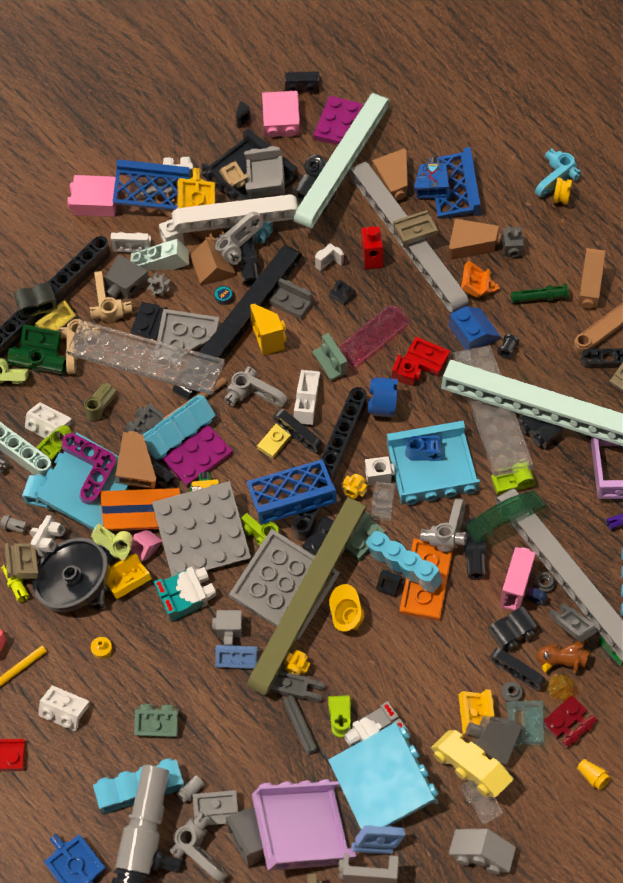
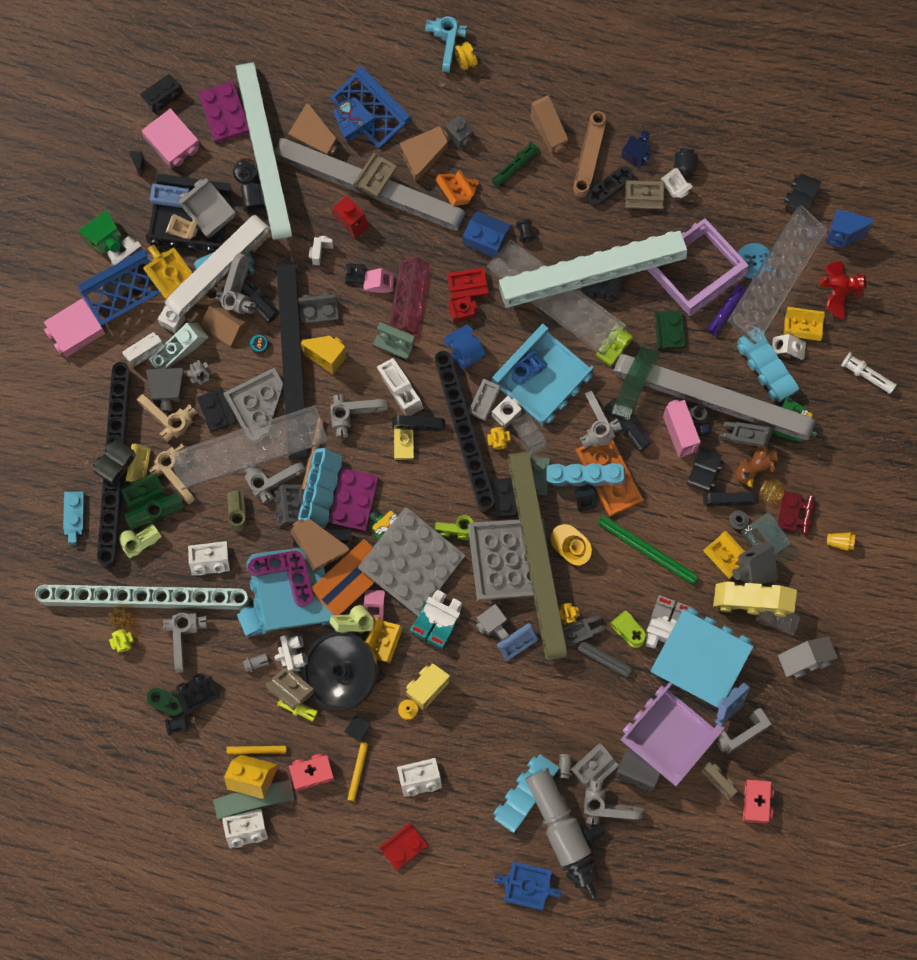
camera: 40 degrees left, 15 degrees up
lime piece [36,425,72,461] -> none
sand green bracket [134,704,179,736] -> none
blue fence [246,459,337,525] -> none
none -> green torso [78,210,123,254]
none -> medium blue plate [150,184,190,208]
none -> light grey piece [243,462,306,504]
none -> black slope [344,716,371,743]
none -> bright pink brick [364,268,394,293]
none -> light yellow slope [406,664,450,711]
none -> light grey plate [468,378,501,421]
none -> green axle [597,515,698,584]
none -> dark green plate [654,310,685,350]

